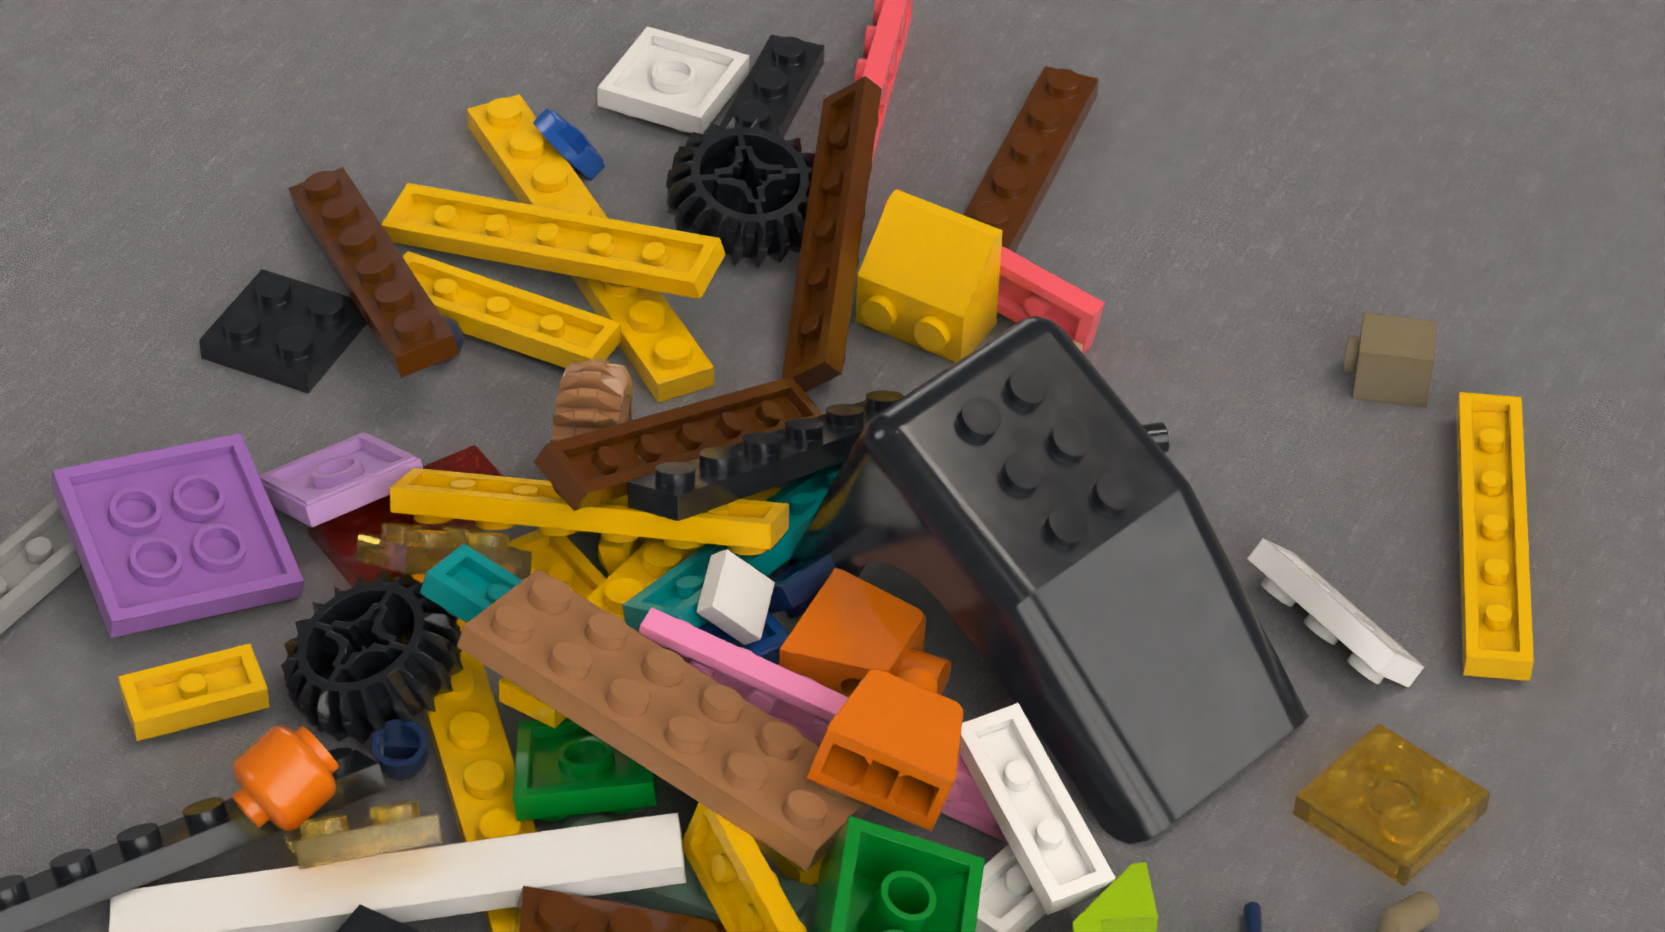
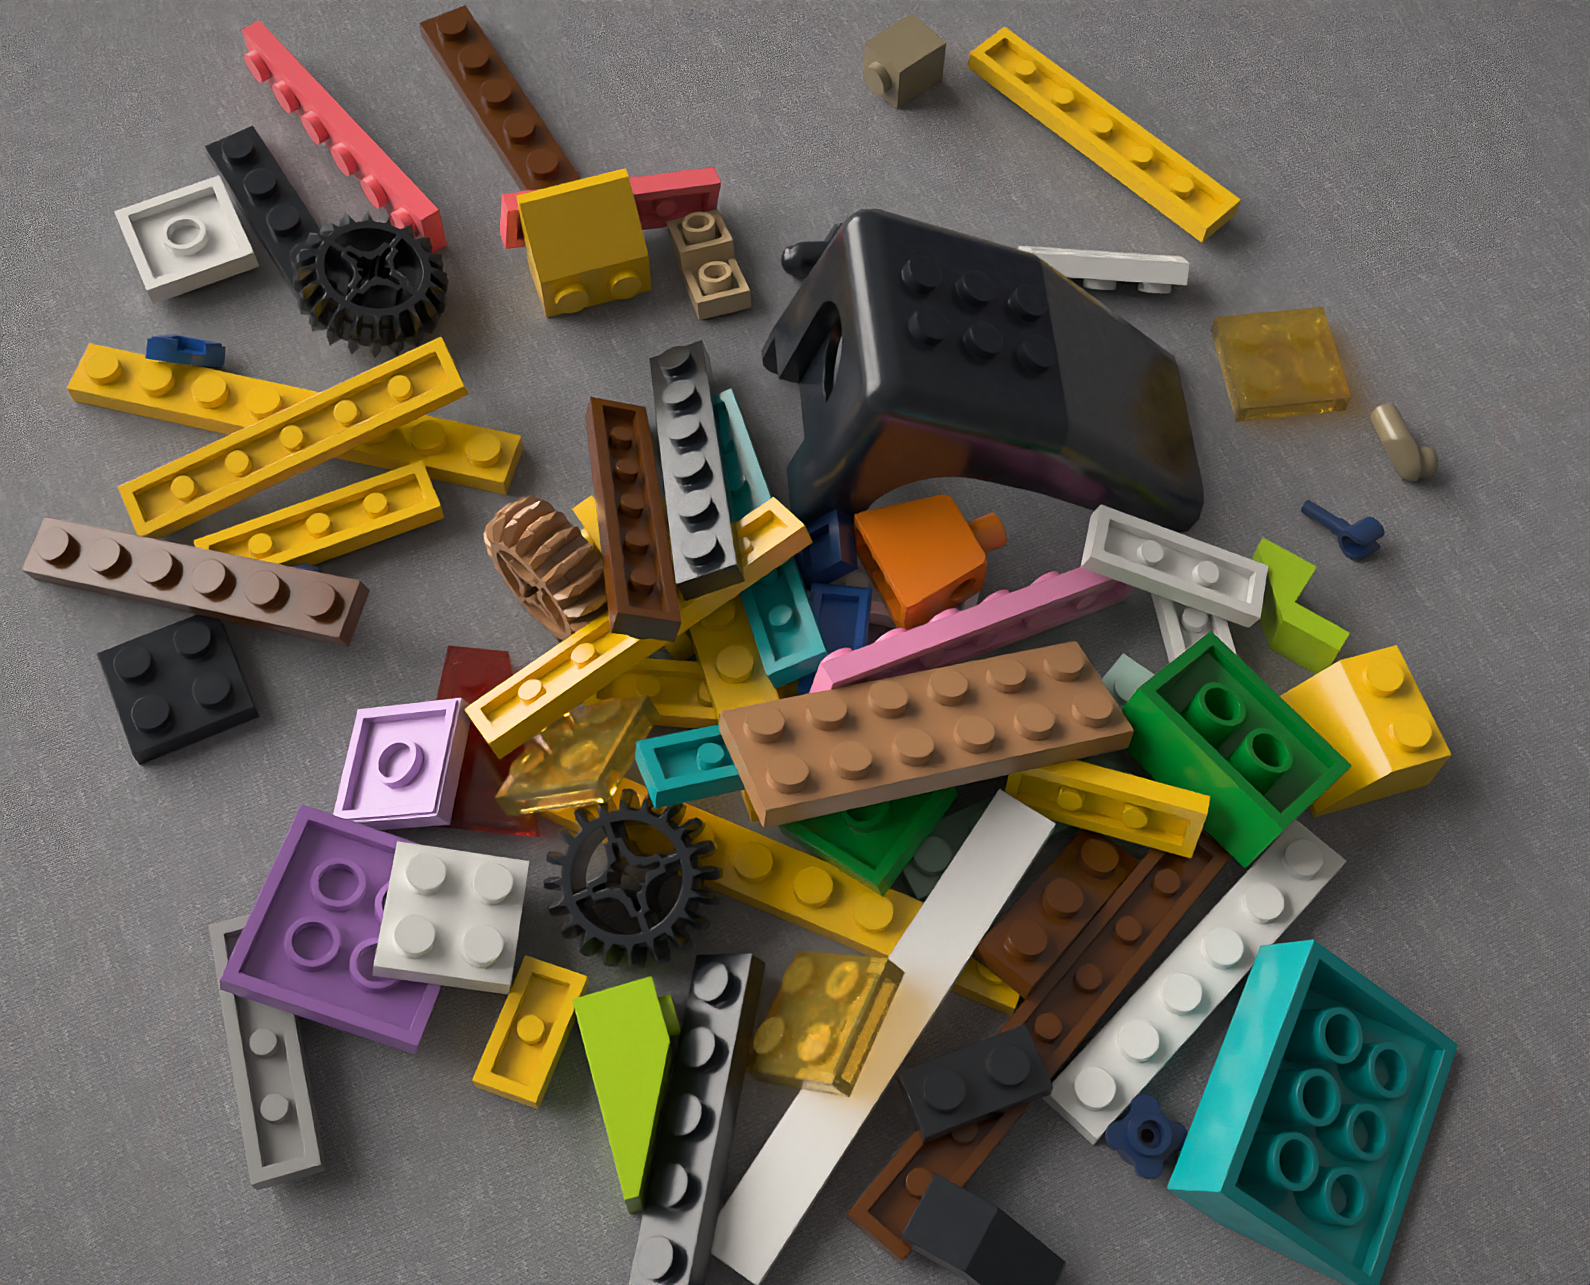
camera: 50 degrees left, 20 degrees up
orange head [231,725,339,831] -> none
dark blue hinge [372,719,428,780] -> none
white tile [696,549,775,645] -> none
reddish brown plate [781,76,882,392] -> none
orange torso [806,668,964,832] -> none
none -> white plate [373,841,529,994]
none -> lime slope [572,976,681,1214]

